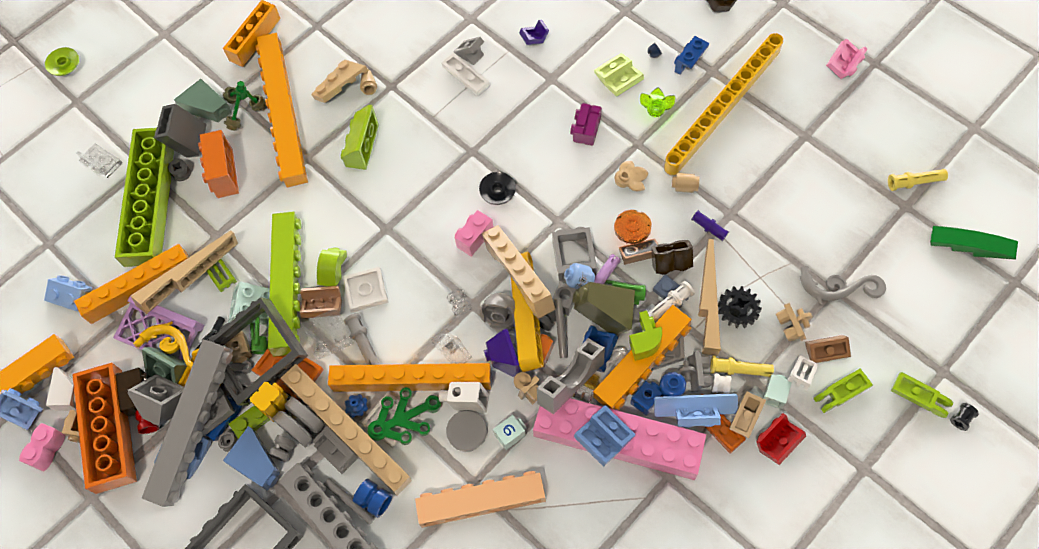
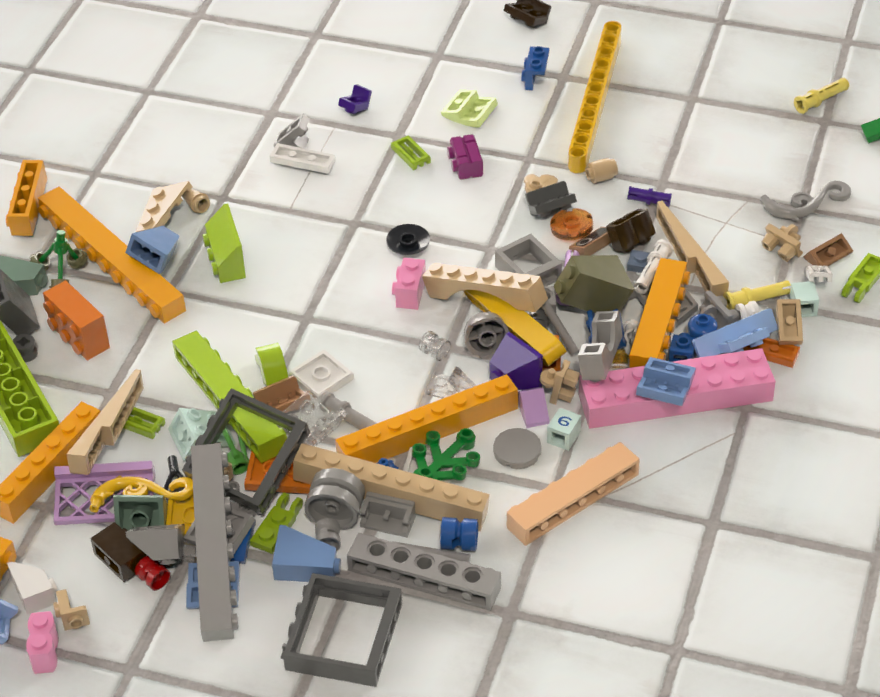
camera: 30 degrees left, 20 degrees down
orange brick [72,363,137,494] -> none
light grey plate [218,432,238,452] -> none
yellow brick [249,382,289,422] -> none
white torso [439,382,489,414] -> none
light blue head [564,263,595,289] -> none
lime brick [629,310,662,361] -> none
clear neon green plate [640,87,675,117] -> none
dark blue hinge [647,42,662,58] -> none
black gear [718,286,762,328] -> none
red bracket [756,413,806,465] -> none
bright pink bracket [826,39,867,79] -> none
none -> medium blue slope [125,226,180,274]
none -> lime tile [391,135,431,170]
none -> lavender slope [518,387,550,428]
none -> dark grey bracket [525,181,577,217]

